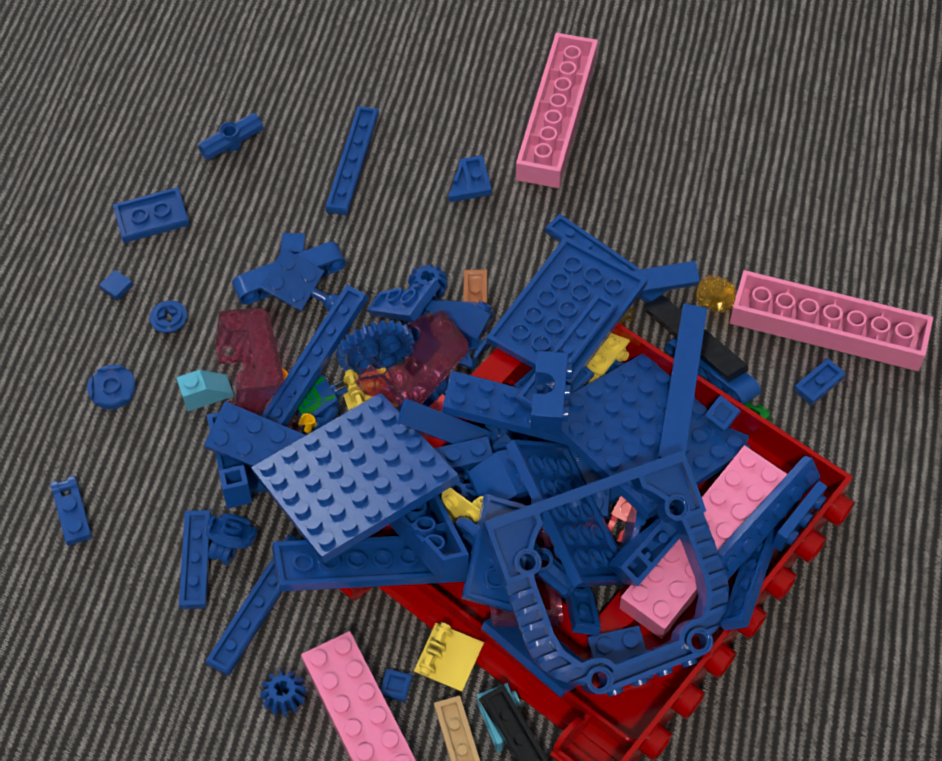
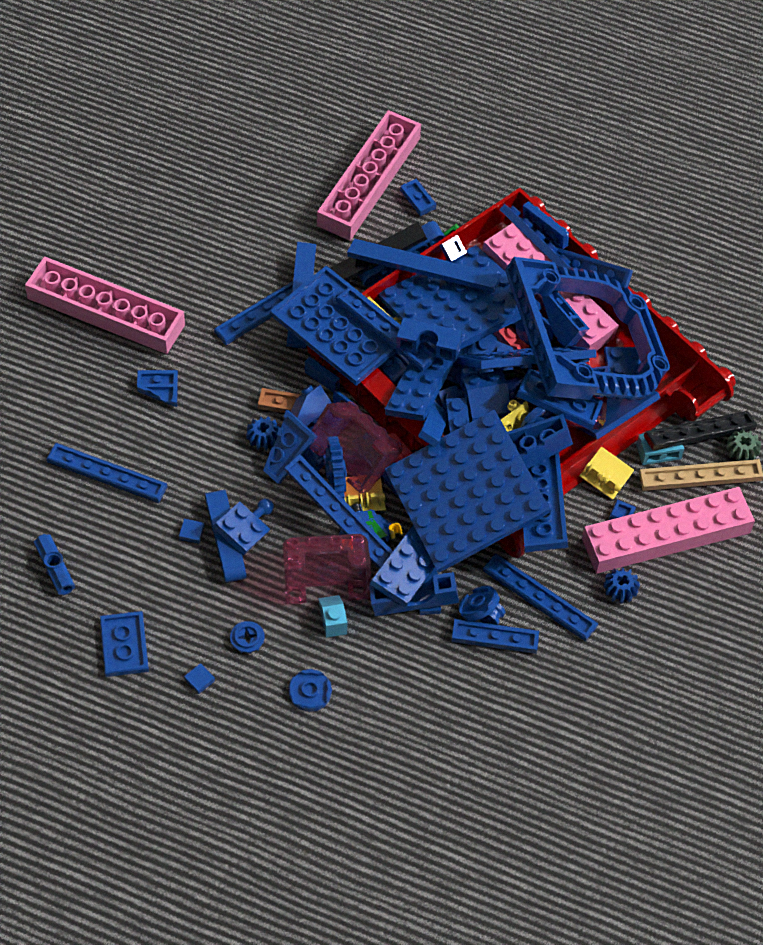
camera: 85 degrees left, 0 degrees up
blue plate [50,475,92,546] -> none
clear yellow gear [695,274,737,313] -> none

